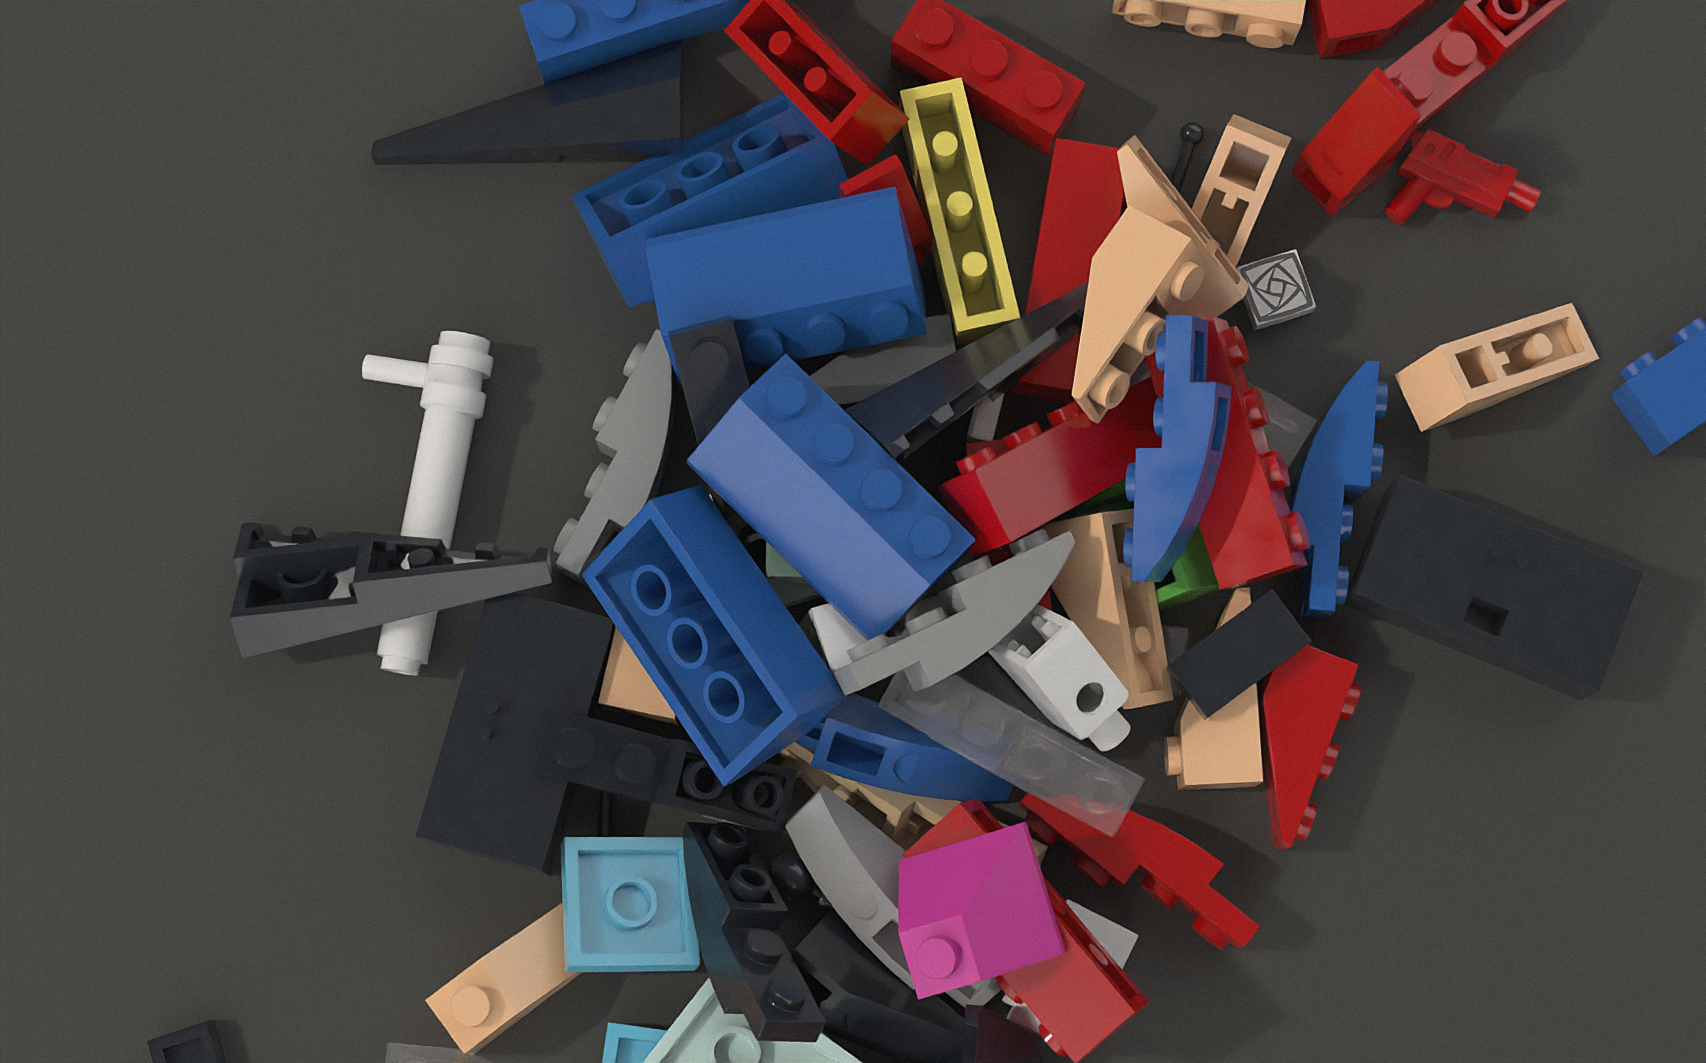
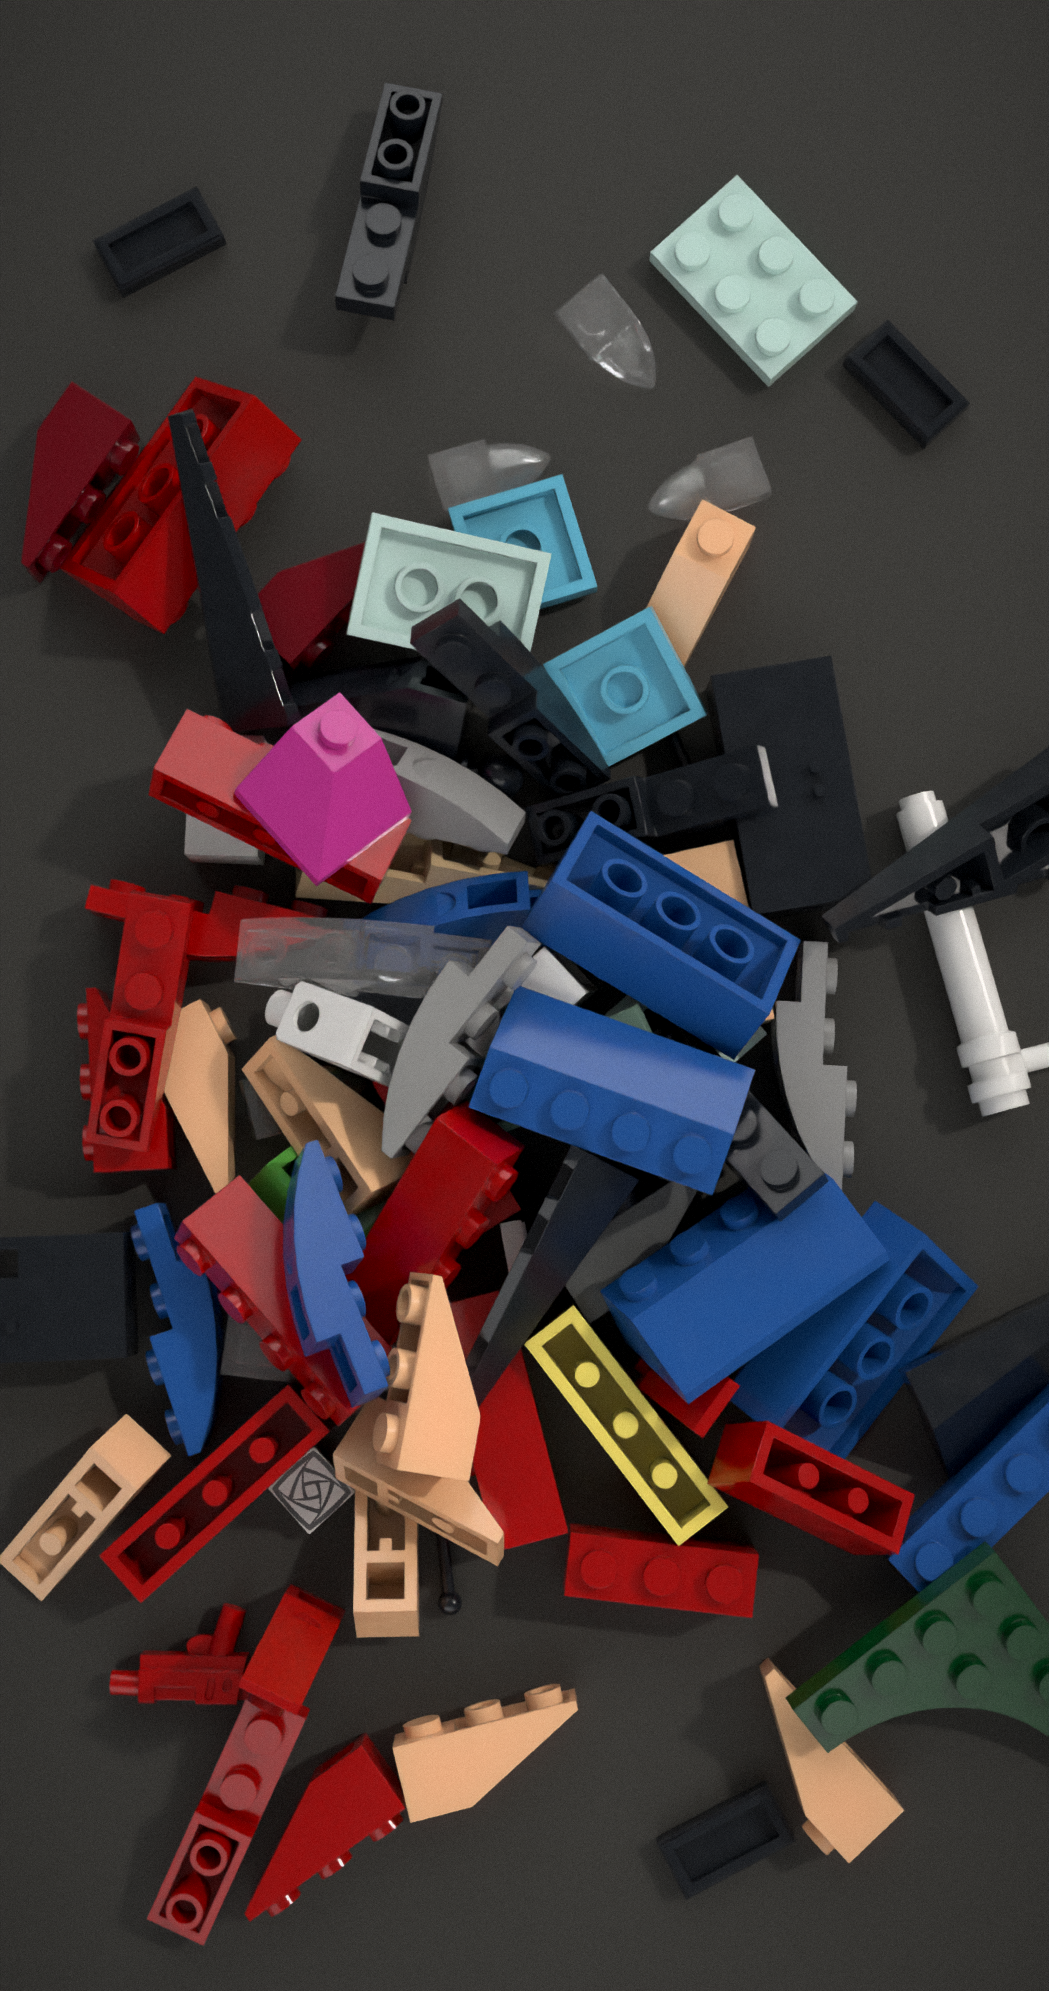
camera: 155 degrees right, 5 degrees up
black tile [1166,589,1312,720] -> none
none -> red slope [85,890,195,1152]
none -> red brick [99,1379,336,1603]

